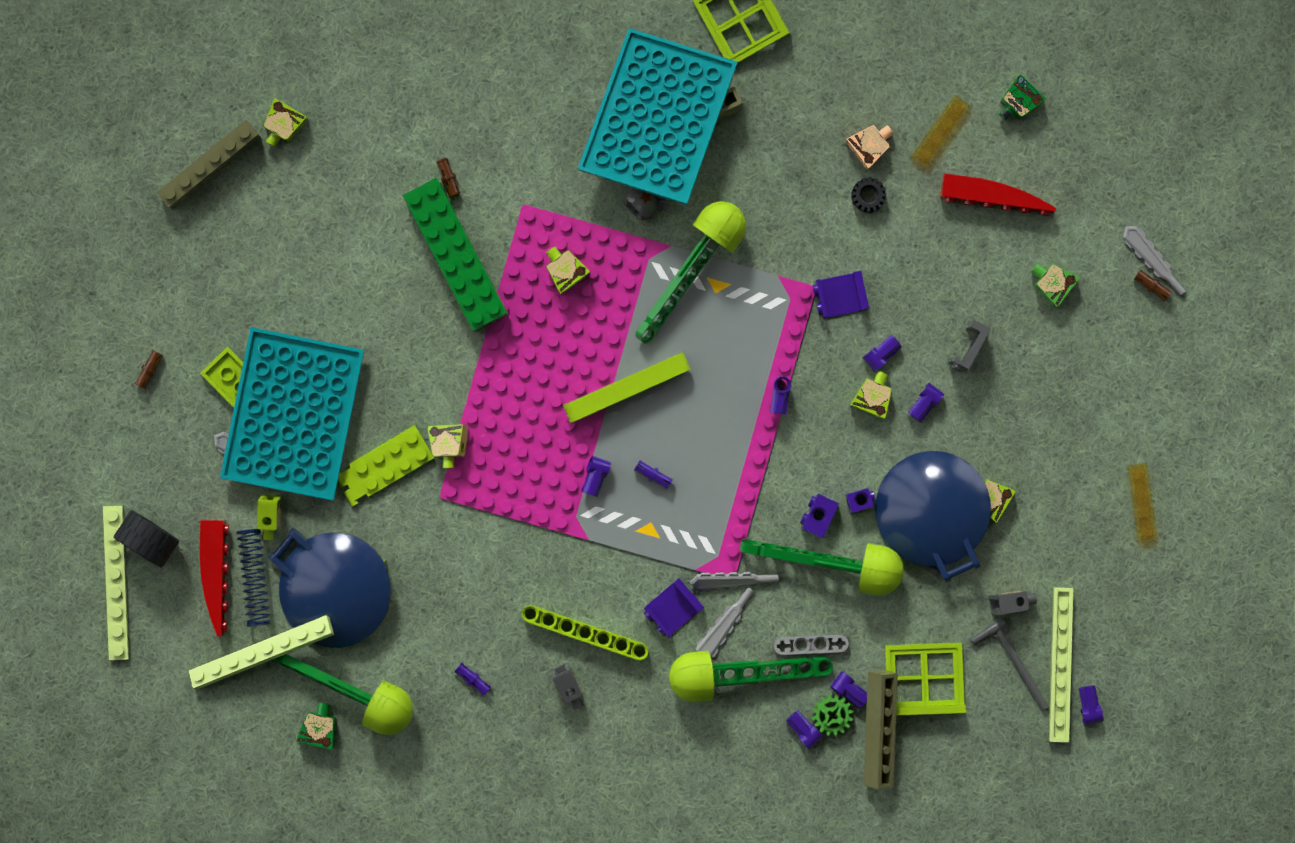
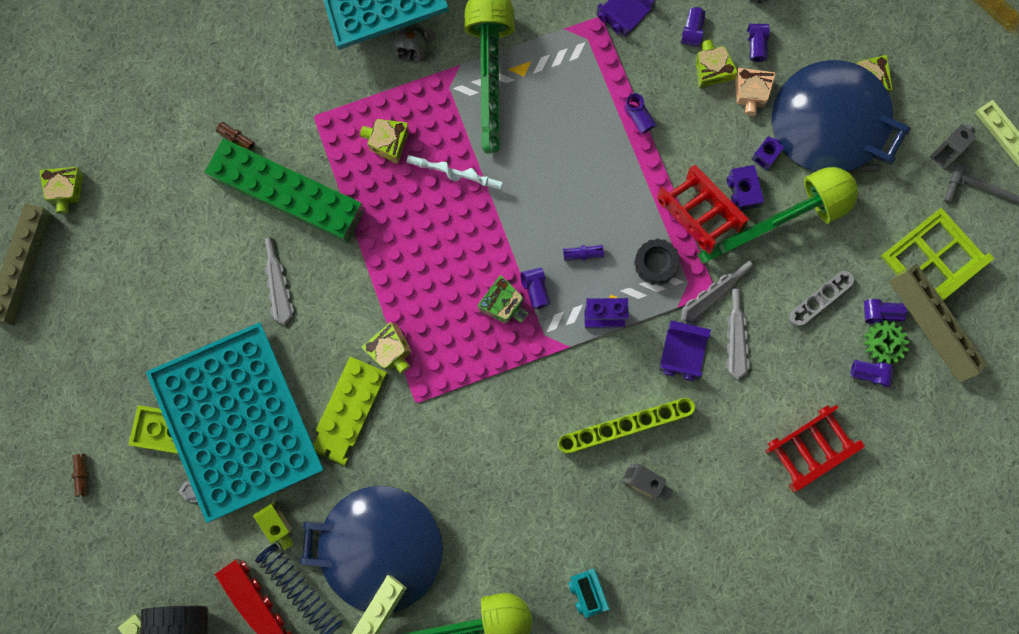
camera: 30 degrees left, 10 degrees down
dark purple pin [454,663,491,696] -> none
lime beam [563,352,691,423] -> none
piece [669,651,833,702] -> none
none -> light grey sword [265,237,294,326]
none -> light aqua piece [407,155,503,190]
none -> torso [477,275,529,324]
none -> teal window [568,568,610,618]
none -> dark purple panel [584,298,629,328]
none -> black tyre [634,239,680,285]
none -> red fence [657,165,749,254]
none -> torso [735,68,775,116]
none -> red fence [764,405,865,492]

